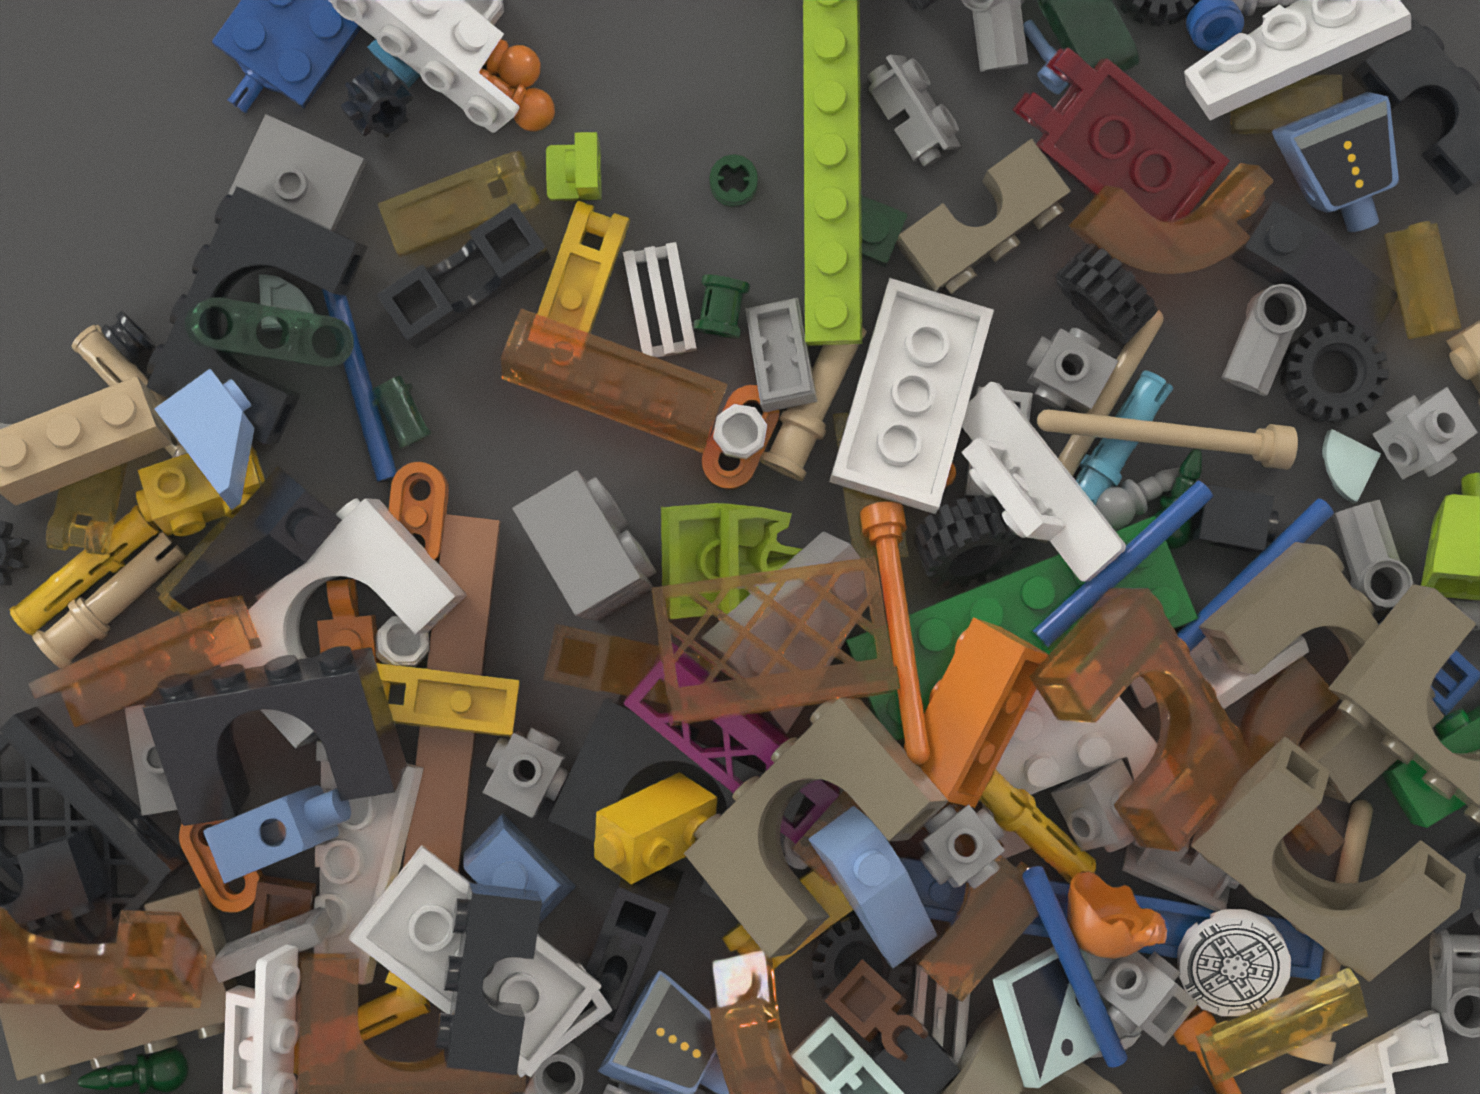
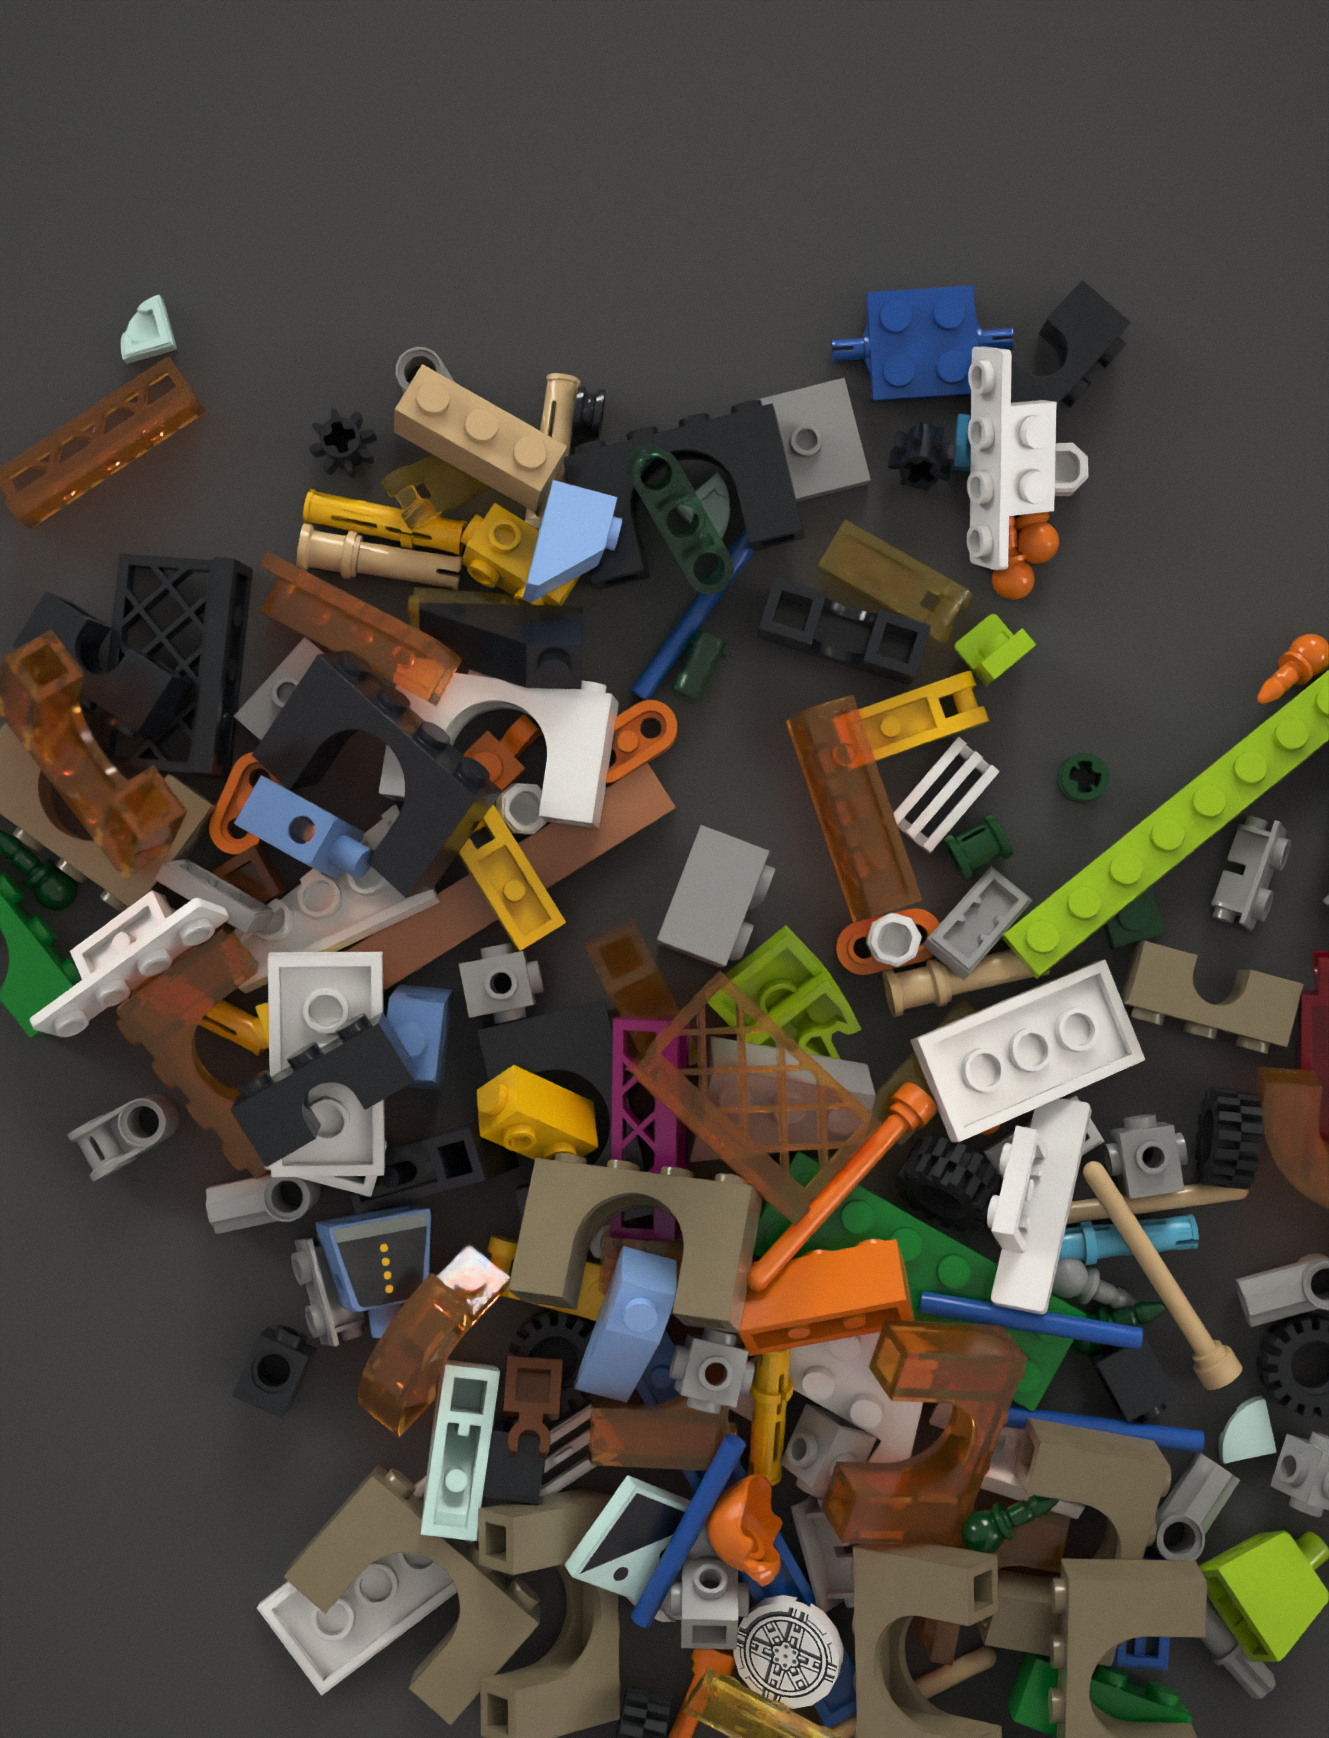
camera: 55 degrees right, 0 degrees up
none -> dark green bar [960,1495,1059,1554]

